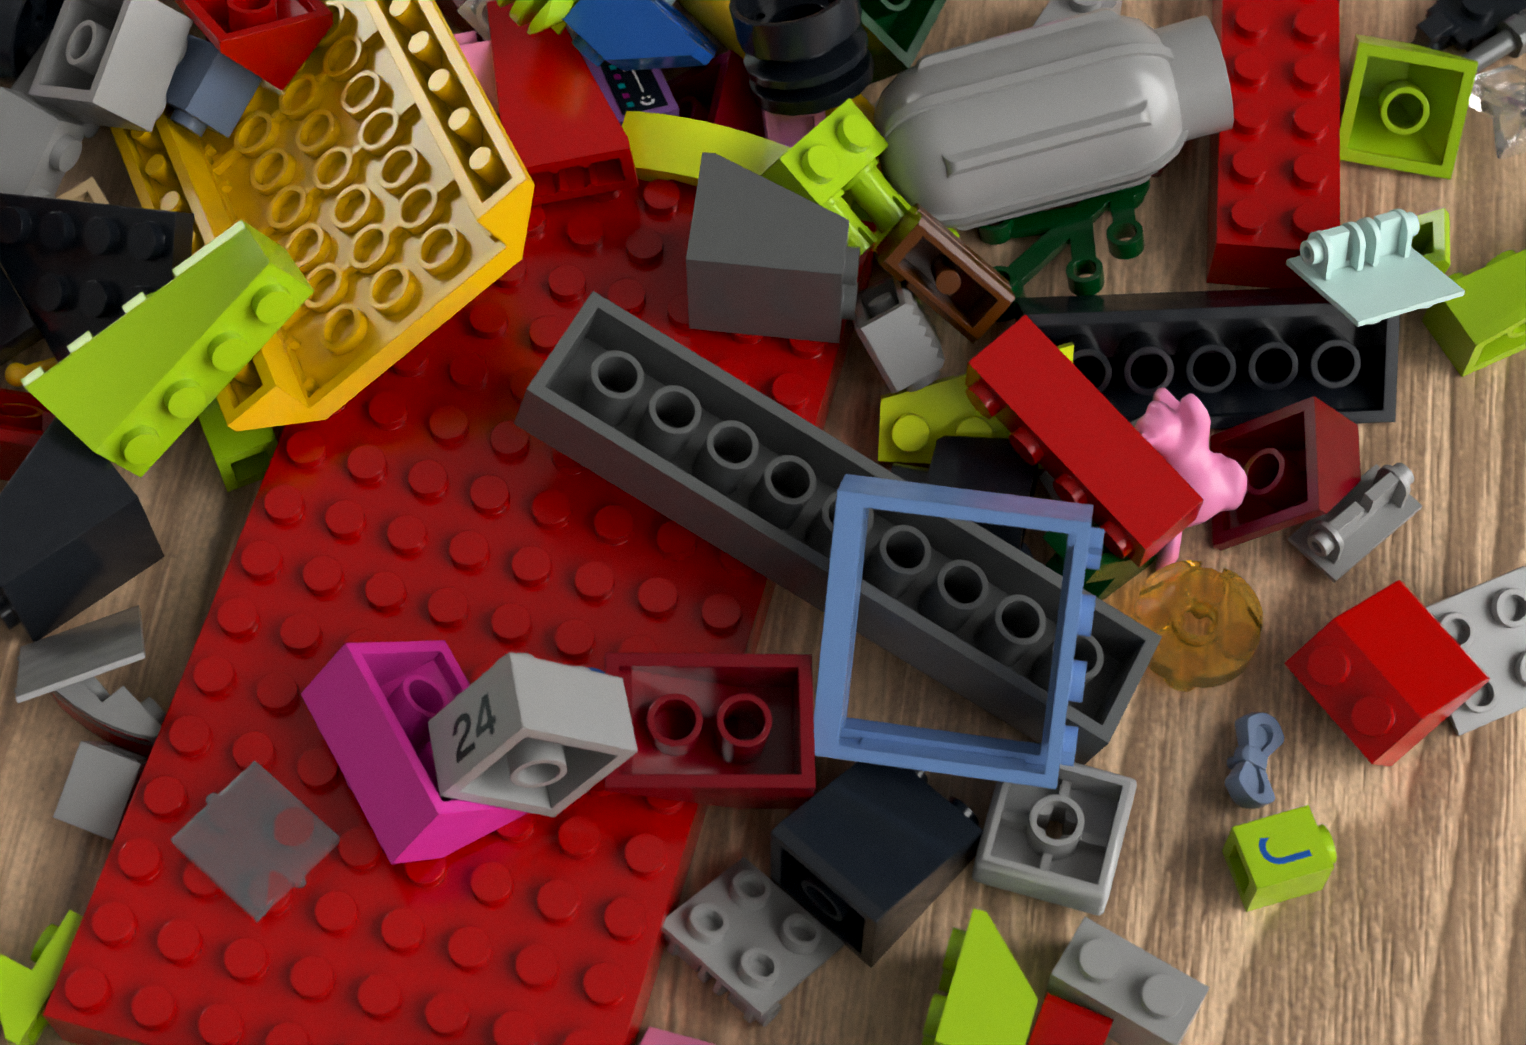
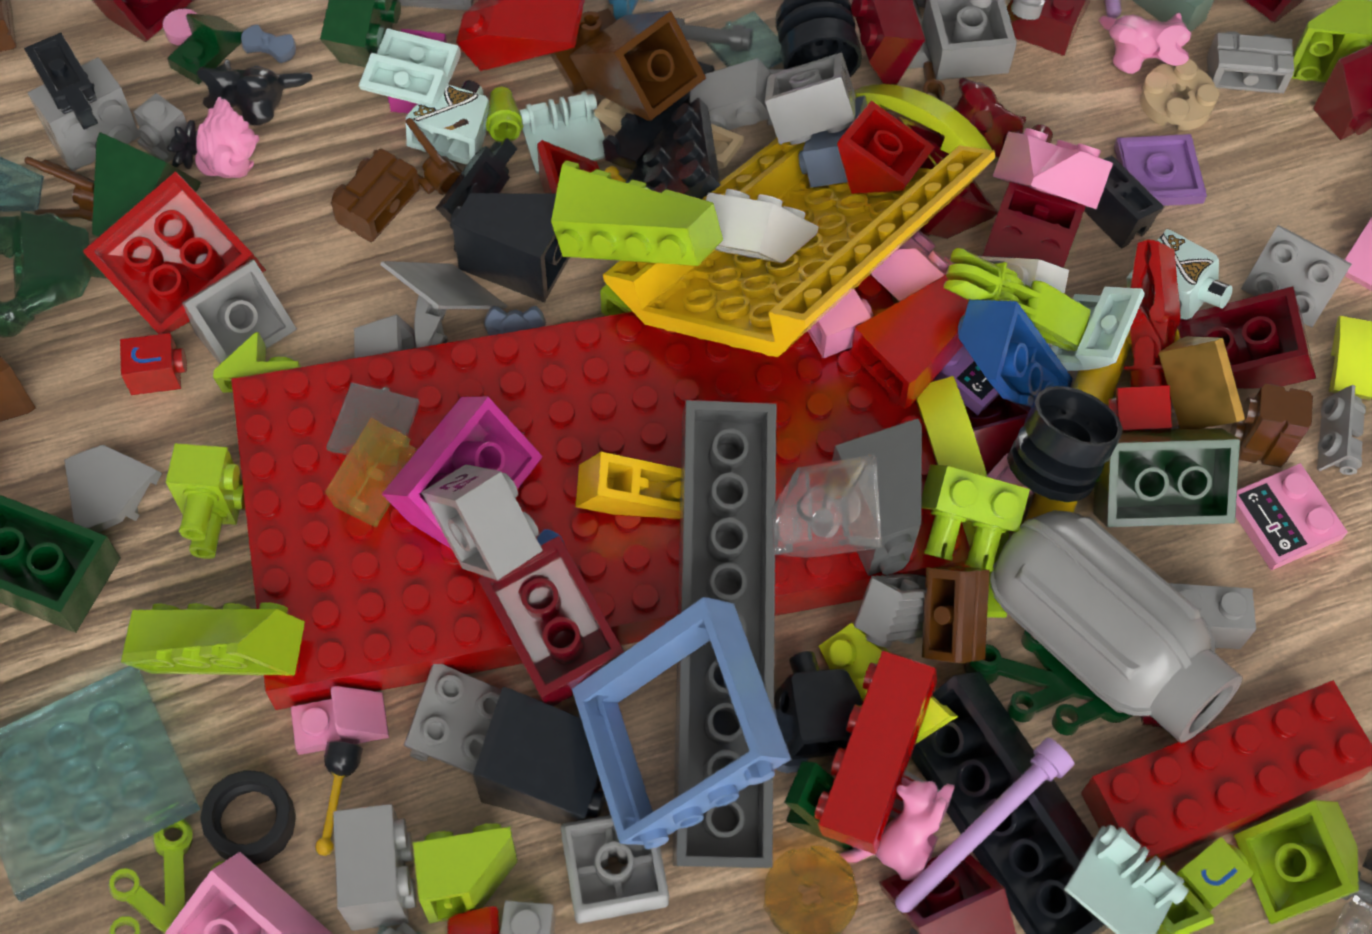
camera: 60 degrees right, 0 degrees up
none -> clear yellow hinge [325,418,418,527]
none -> sand blue piece [484,306,546,336]
none -> yellow slope [576,452,681,519]
none -> white slope [706,189,819,263]
none -> clear slope [772,455,882,558]
none -> lavender piece [895,737,1075,913]
none -> lime brick [1176,837,1254,912]

